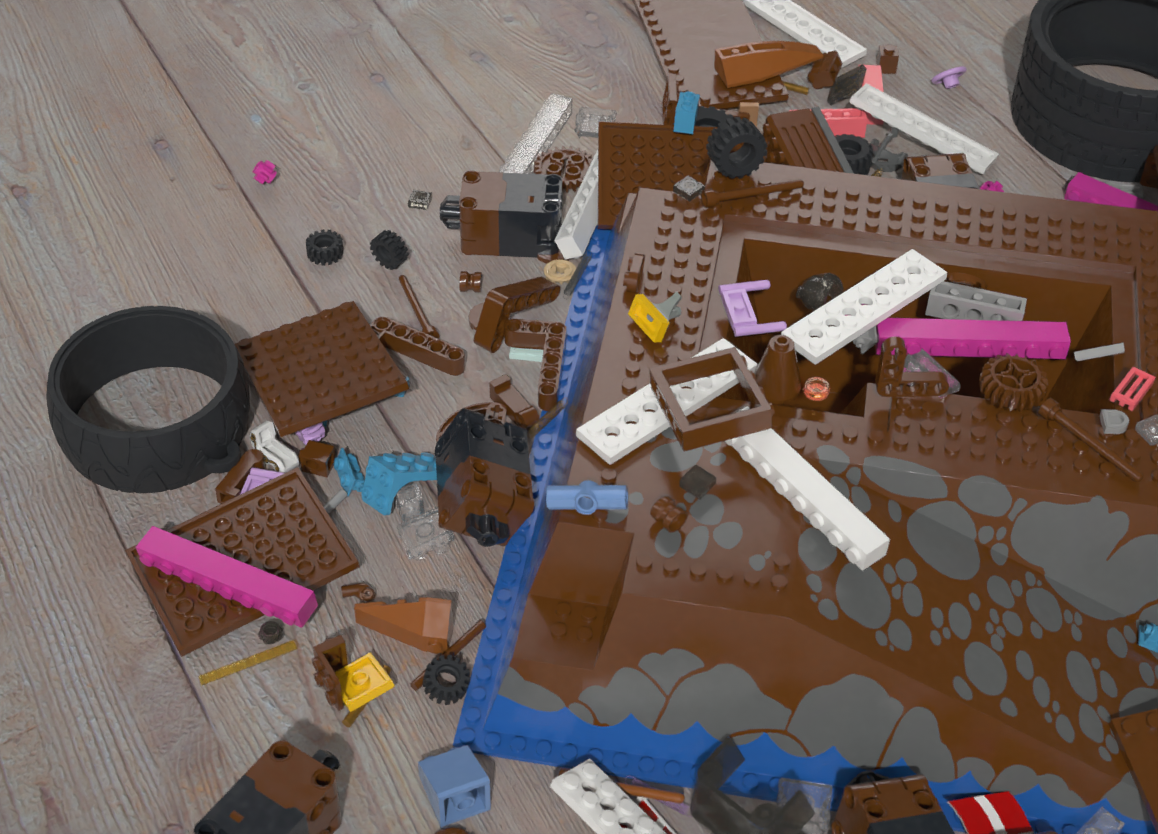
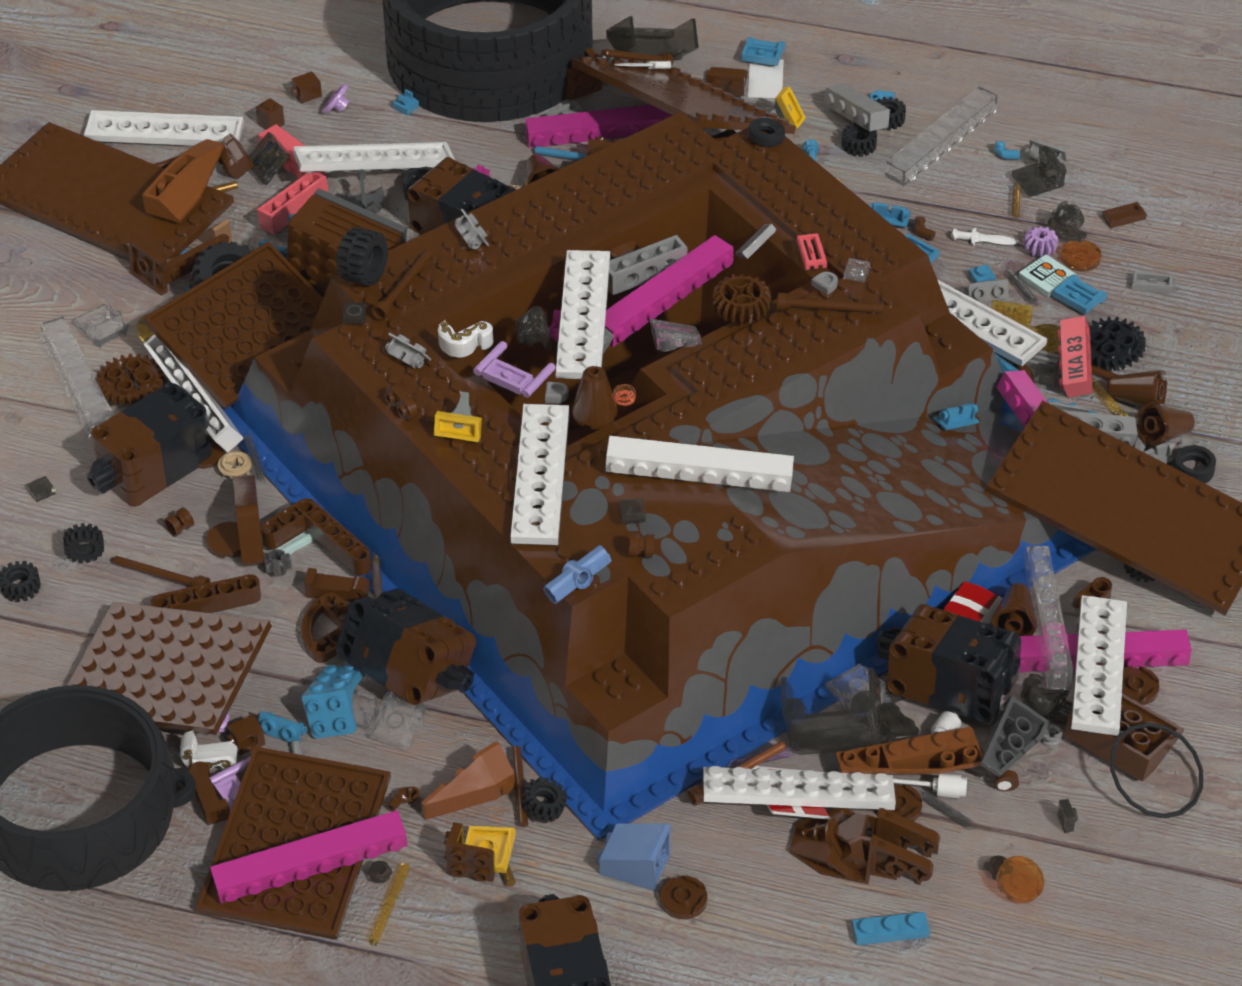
camera: 45 degrees left, 0 degrees up
reddish brown window [649,347,775,452] -> none
dark azure brick [673,92,700,134] -> none
reddish brown beam [875,336,949,397] -> none
none -> flat silver gear [264,549,292,577]
none -> reddish brown brick [291,71,322,104]
none -> light grey hinge [385,333,431,368]
none -> dark azure tile [392,89,419,116]
none -> white animal [438,321,493,358]
none -> light grey hinge [455,209,489,249]
none -> light grey tile [545,382,569,404]

